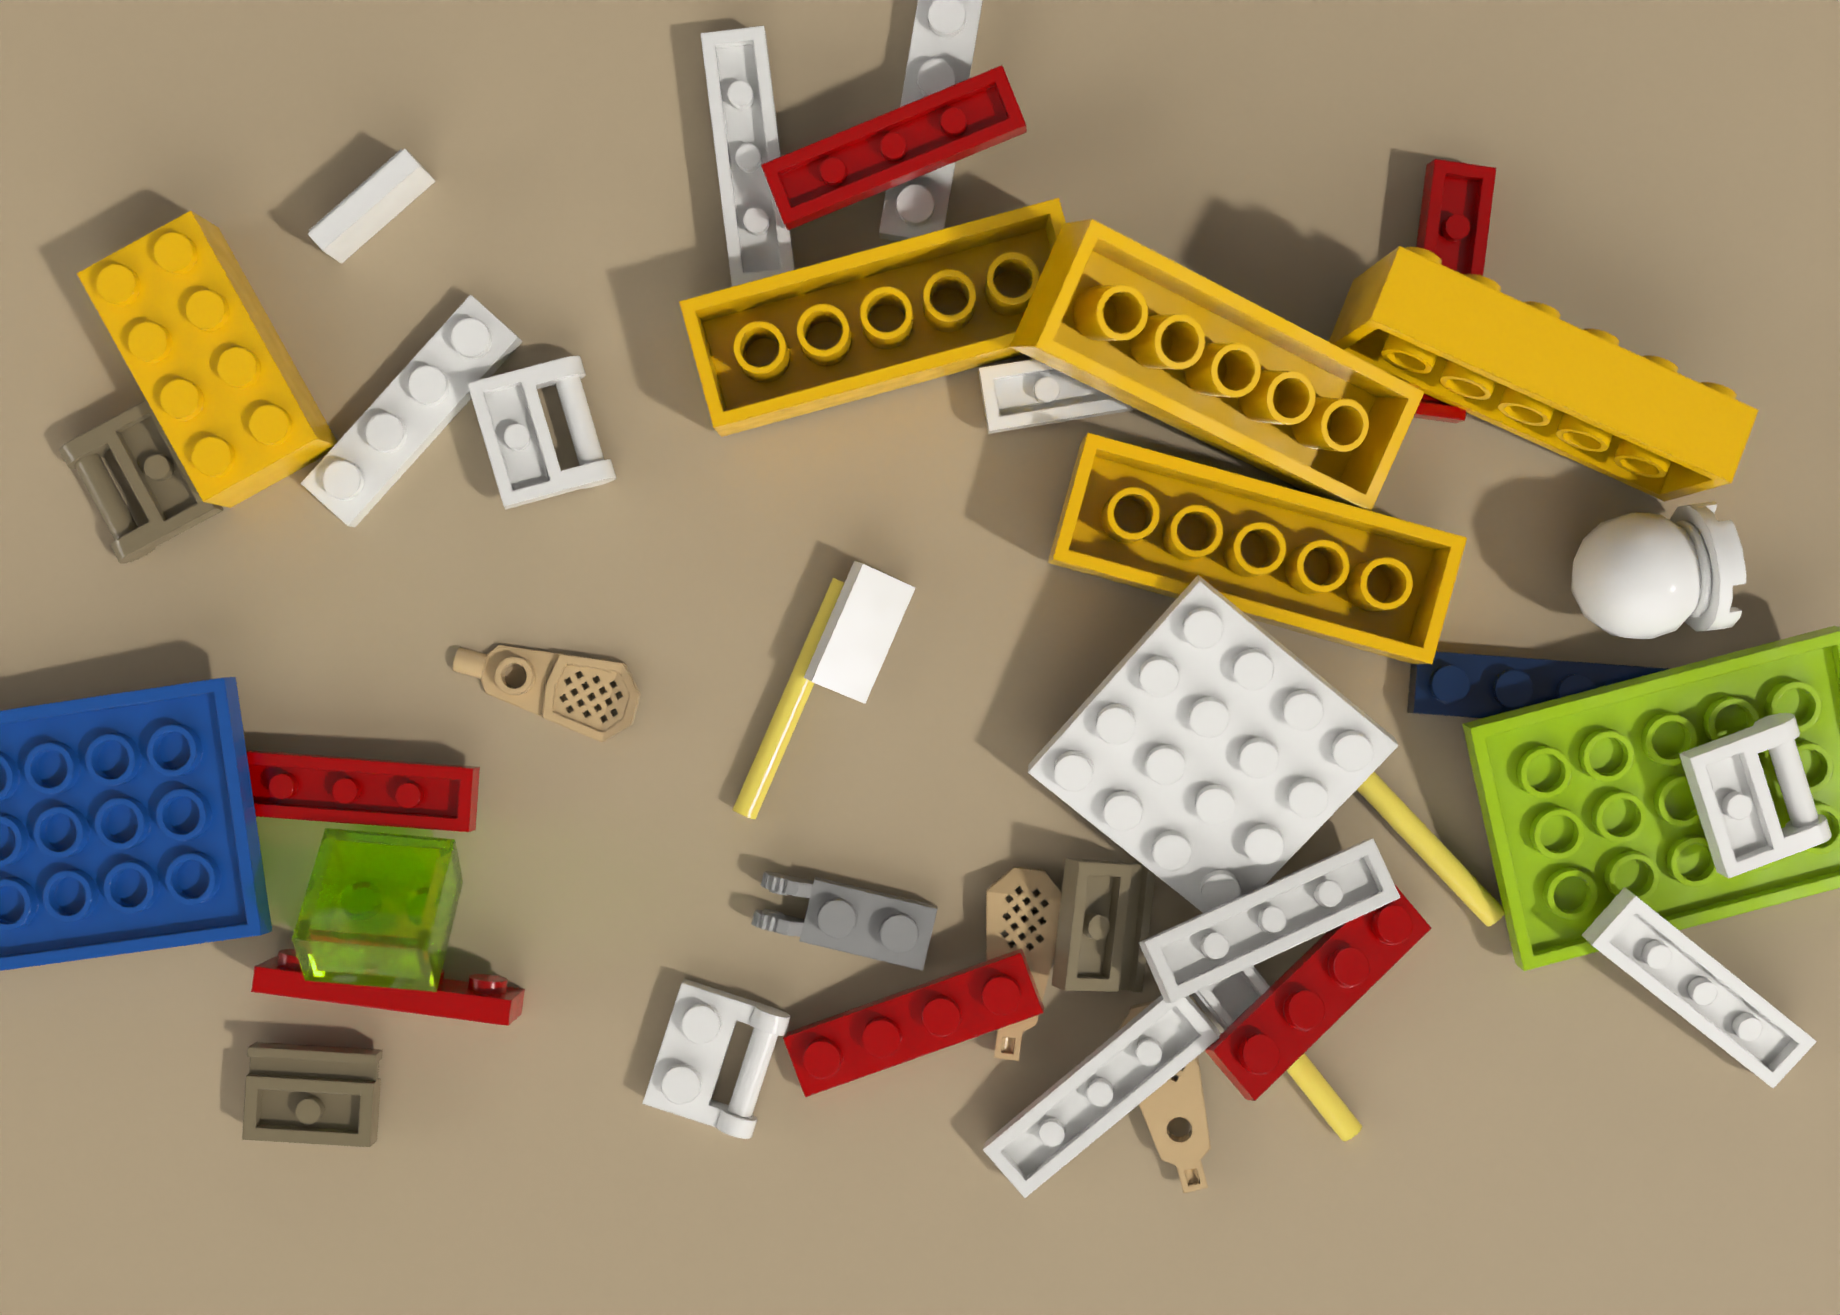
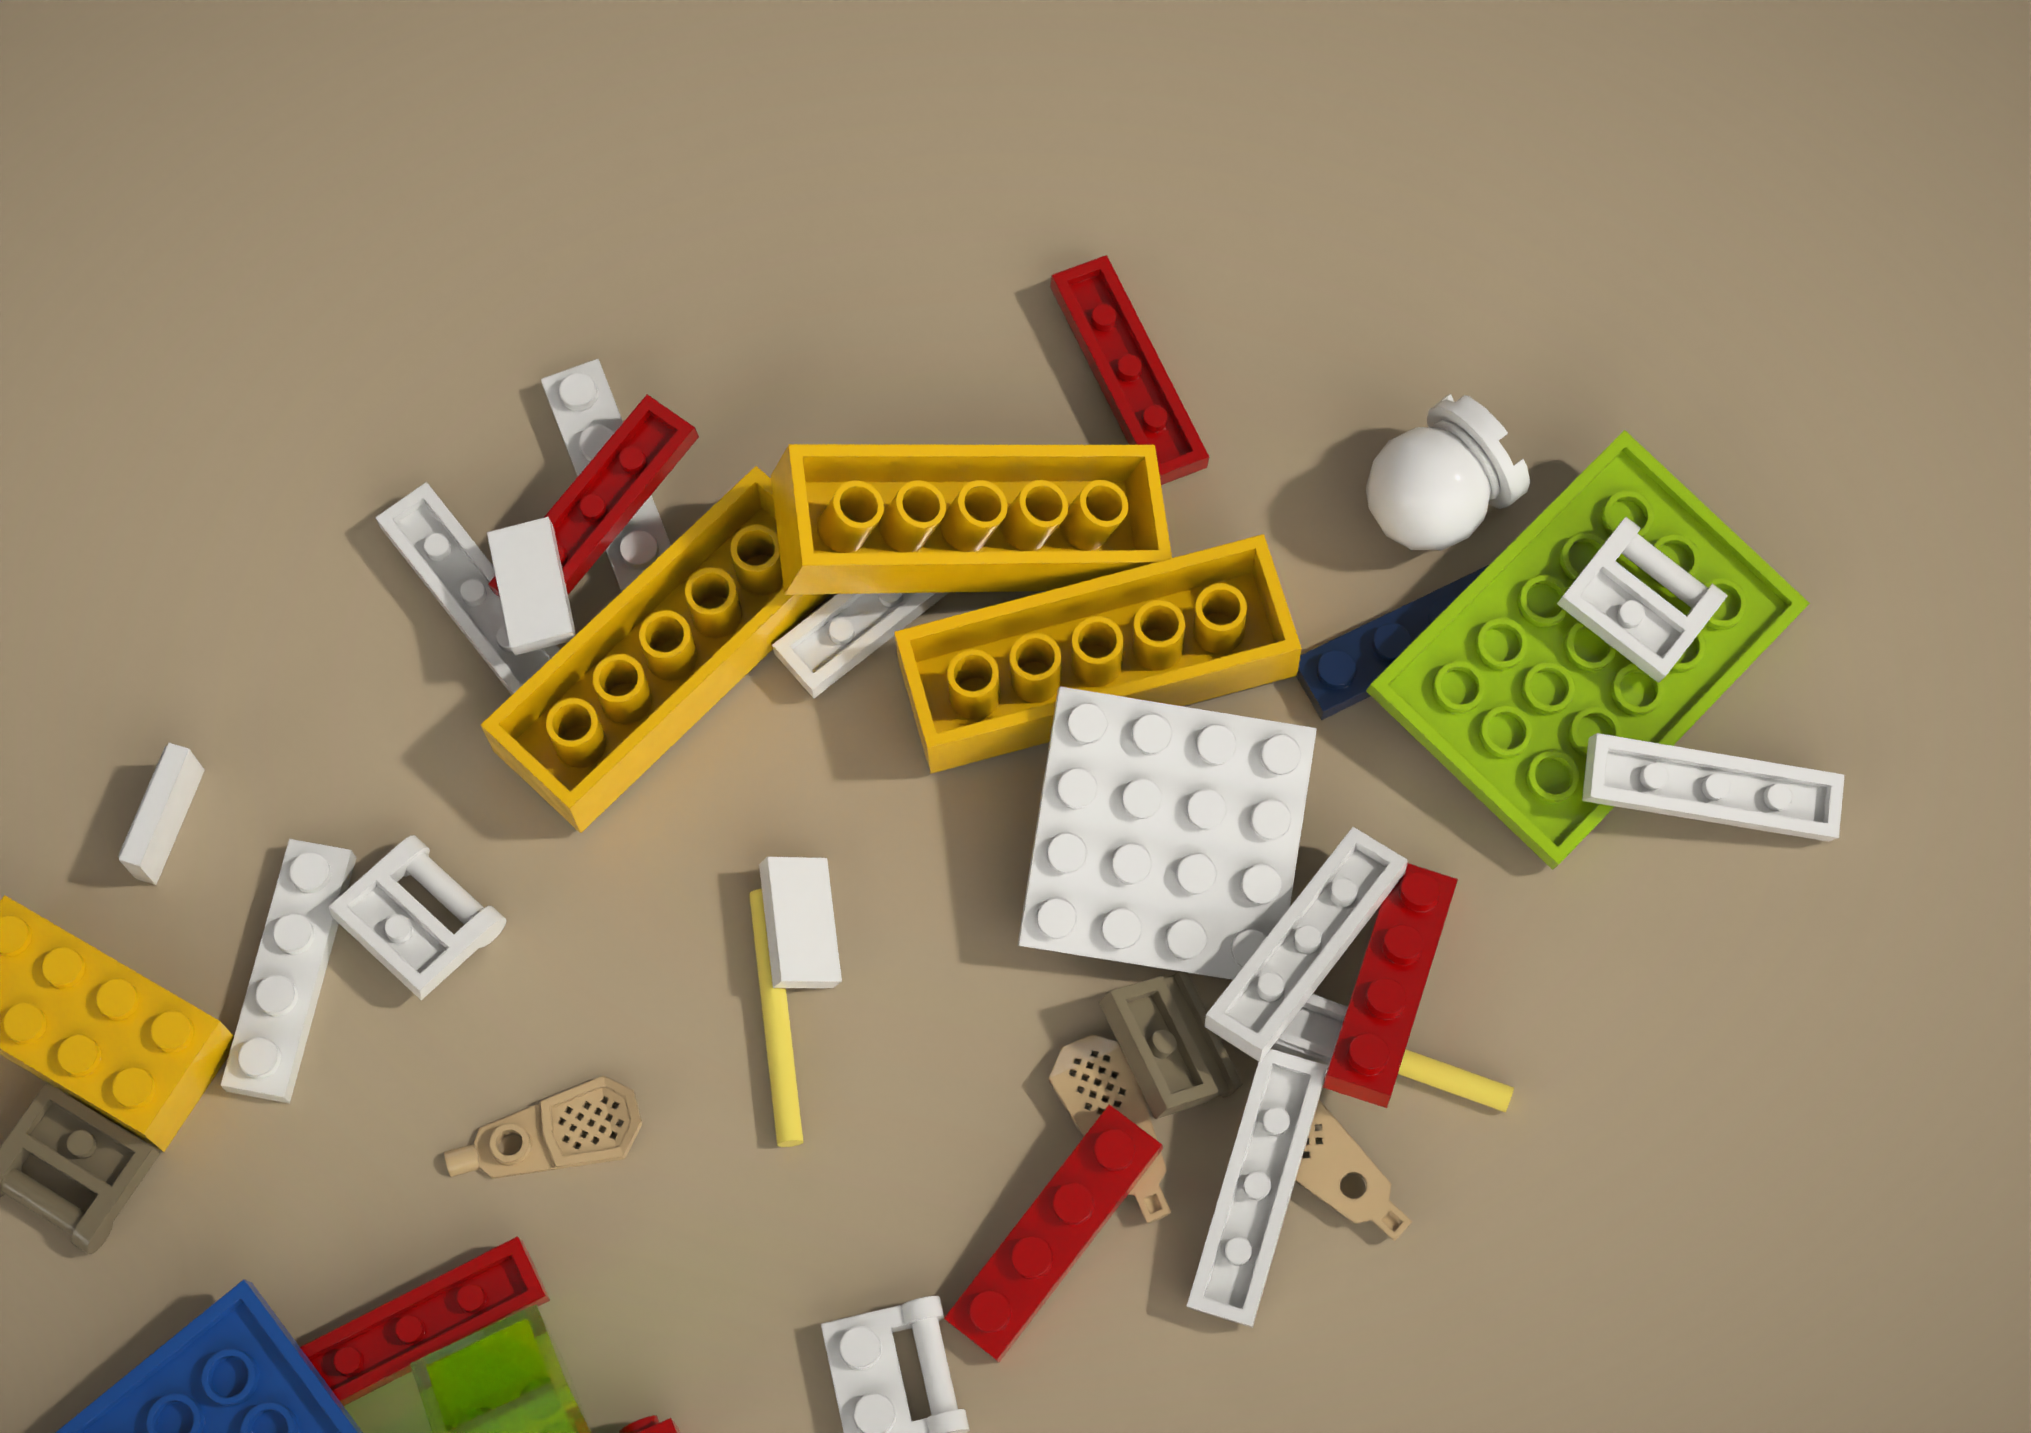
camera: 25 degrees left, 20 degrees down
light grey hinge [752,871,938,971] -> none
yellow brick [1329,246,1759,502] -> none
light yellow bar [1357,772,1505,927] -> none
none -> white tile [487,517,576,655]

